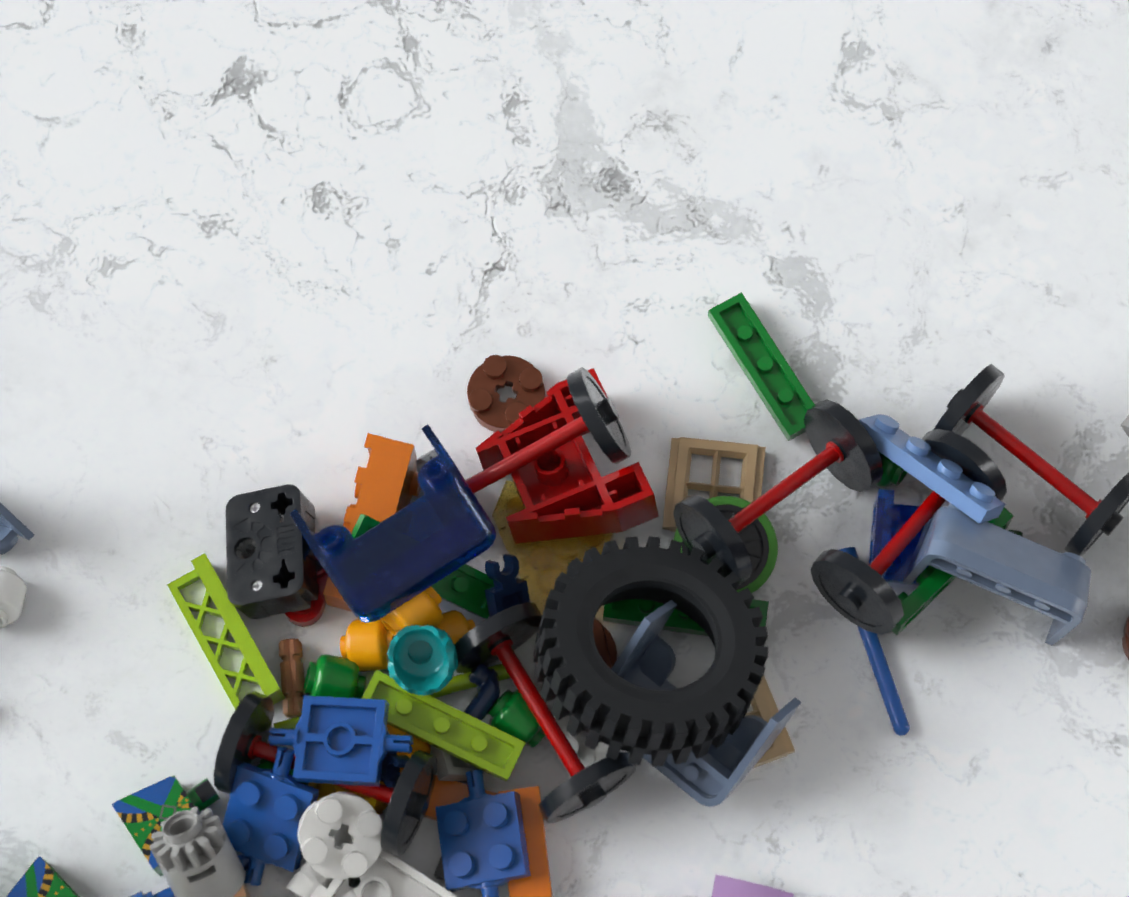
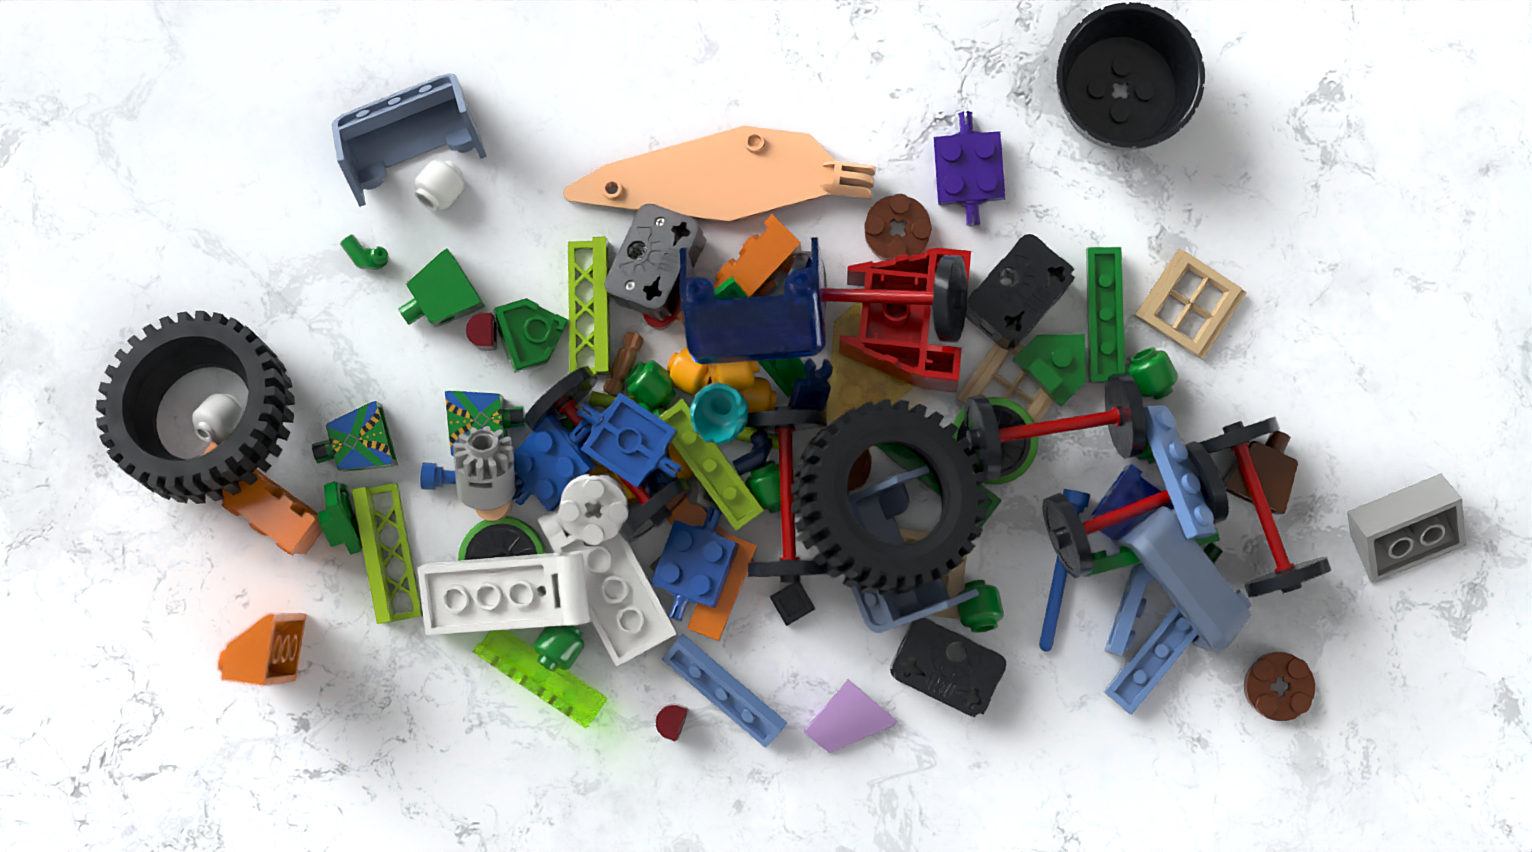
camera: 30 degrees right, 15 degrees up
none -> green torso [398,248,485,327]
none -> dark red brick [466,313,497,351]
none -> green plate [493,298,569,373]
none -> light nougat wing [563,126,876,222]
none -> black tile [770,582,816,626]
none -> black axle [890,618,1007,717]
none -> dark purple plate [933,111,1005,226]
none -> green head [957,580,1004,633]
none -> black axle [966,234,1075,350]
none -> green plate [1012,334,1086,407]
none -> black piece [1056,2,1205,150]
none -> medium blue plate [1103,605,1198,715]
none -> medium blue plate [1104,563,1155,655]
none -> green head [1127,347,1178,400]
none -> tan piece [1134,248,1247,360]
none -> reddish brown torso [1222,430,1298,515]

